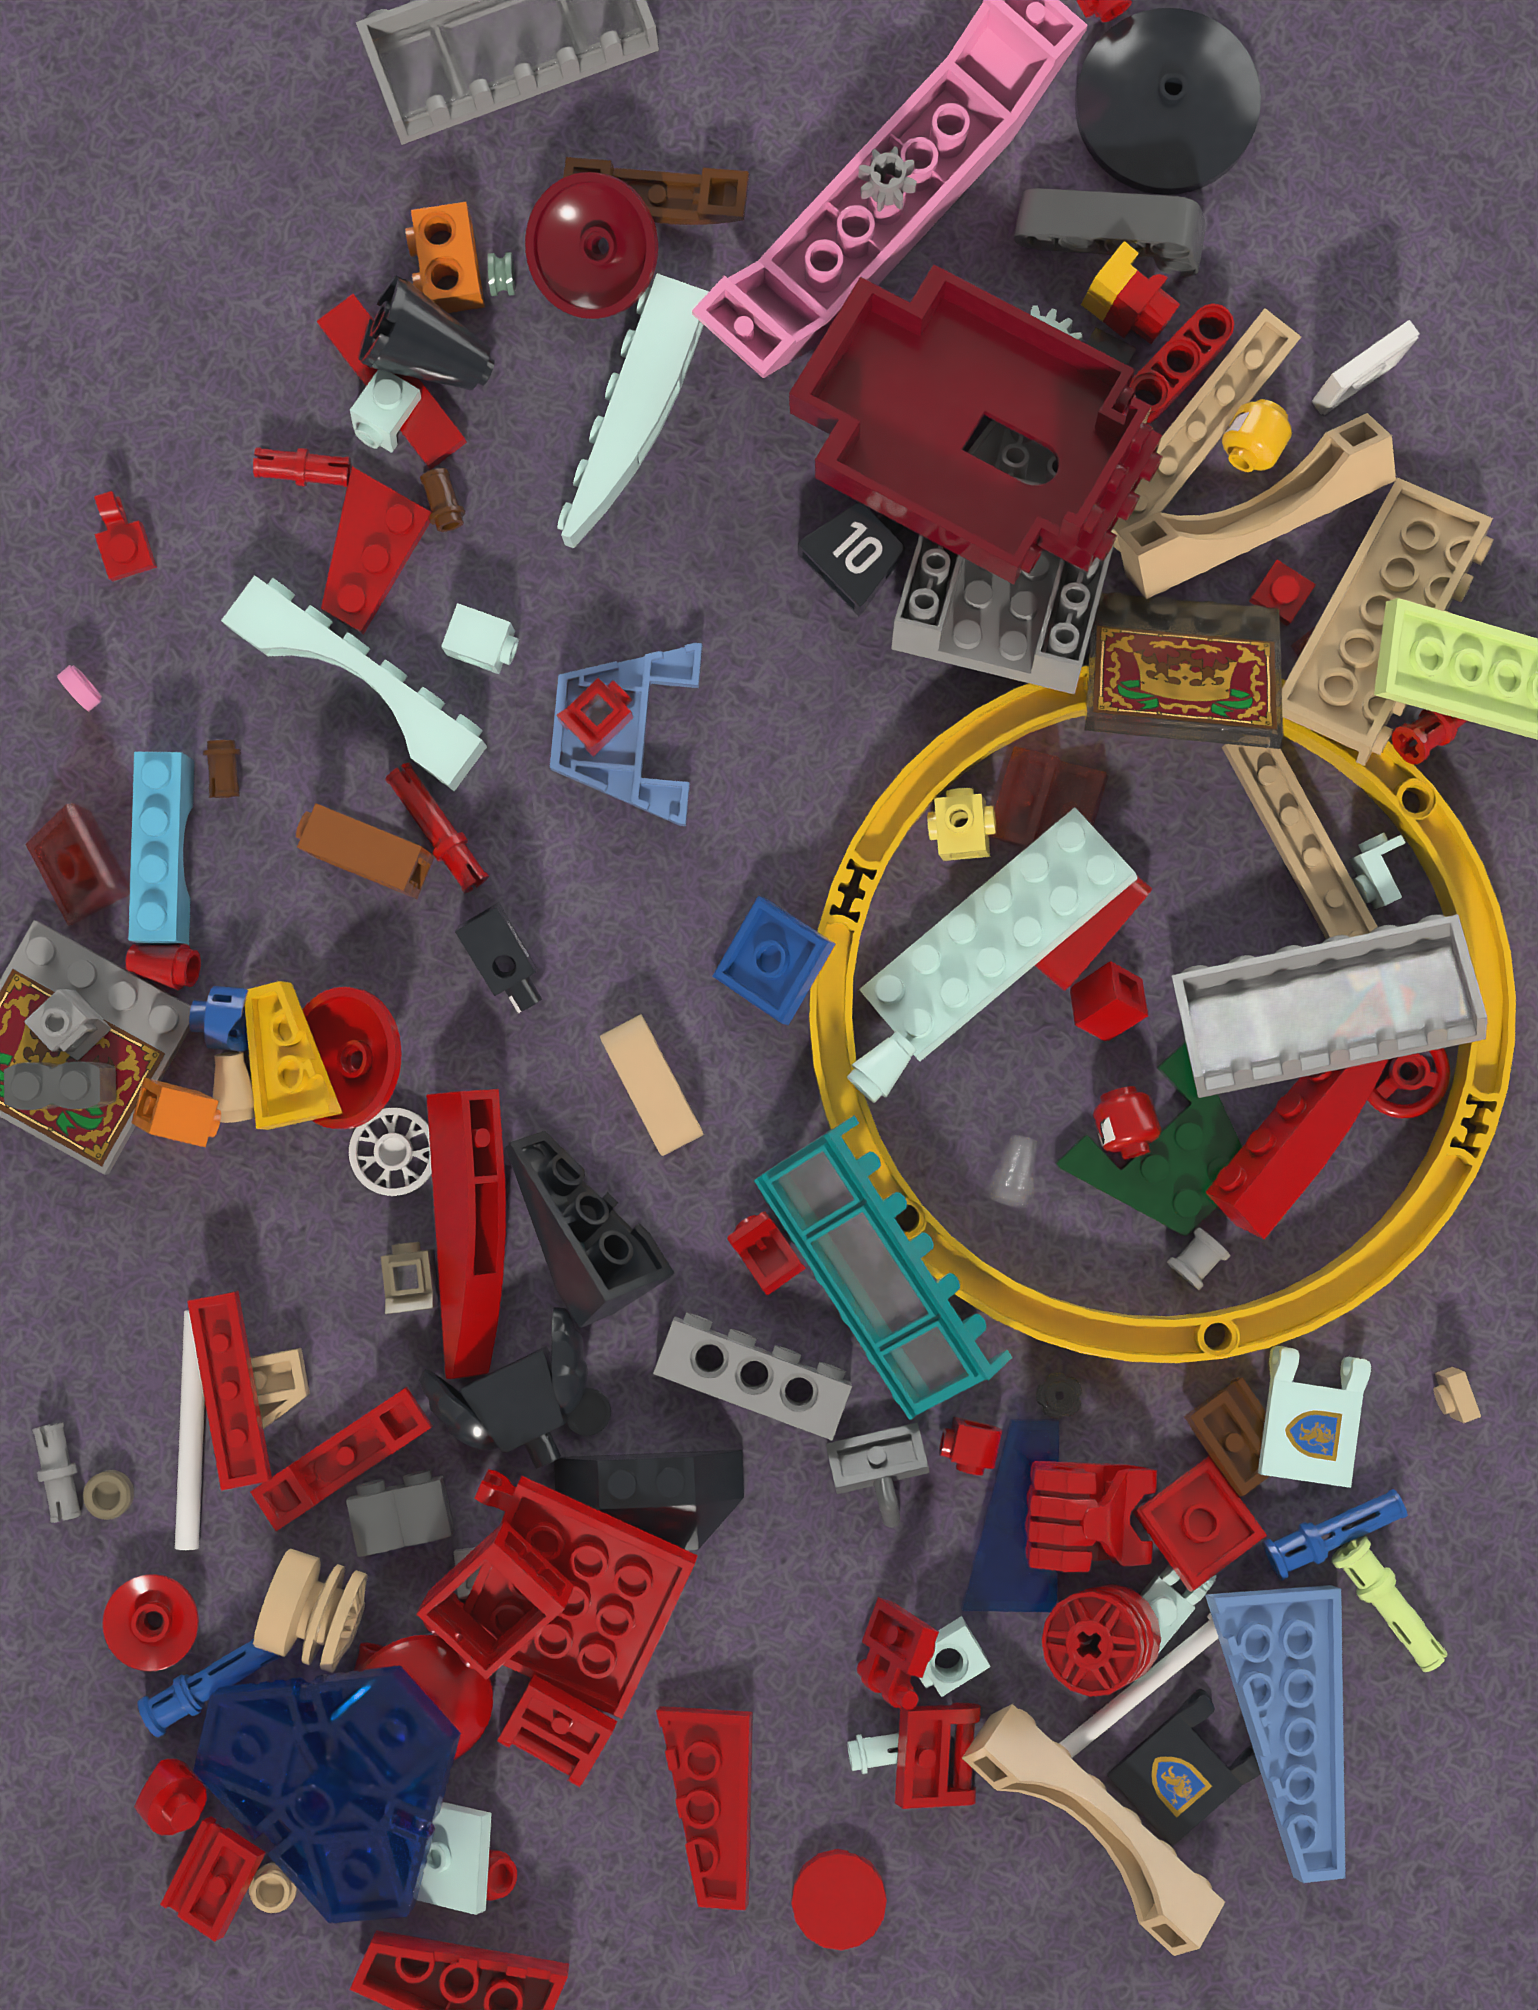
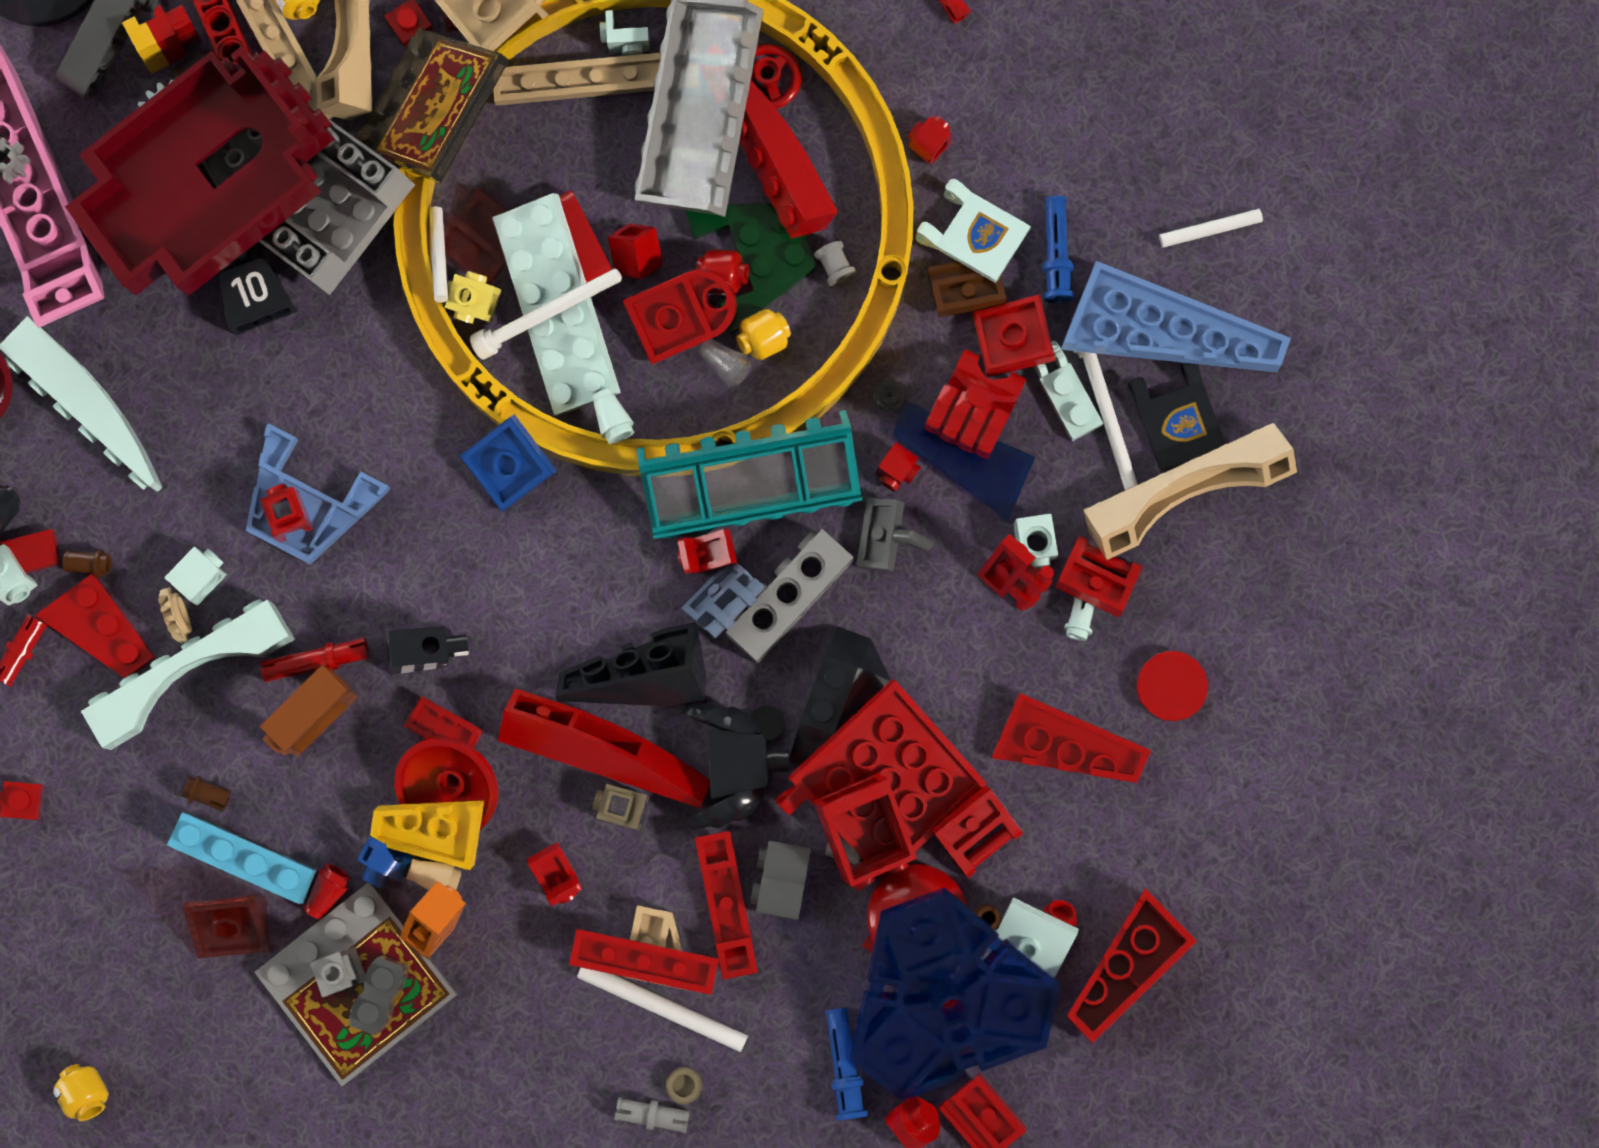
camera: 70 degrees left, 5 degrees down
bright pink tile [57,665,102,712] -> none
red dish [103,1574,199,1671] -> none
tan plate [249,1863,298,1913] -> none
tan wheel [253,1548,368,1673] -> none
white wheel [349,1108,432,1196] -> none
tan beam [600,1014,704,1156] -> none
red wheel [1041,1583,1161,1697] -> none
yellowish green pin [1331,1536,1447,1672] -> none
tan plate [1433,1367,1481,1423] -> none
none -> tan gear [158,587,192,643]
none -> red plate [403,696,484,748]
none -> white bar [429,206,448,303]
none -> white piece [470,269,622,360]
none -> red bracket [526,842,582,906]
none -> red plate [623,269,737,365]
none -> sand blue plate [681,563,765,638]
none -> yellow head [736,309,791,360]
none -> red plate [907,115,952,165]
none -> reddish brown pin [972,904,1001,933]
none -> white bar [1159,209,1263,248]

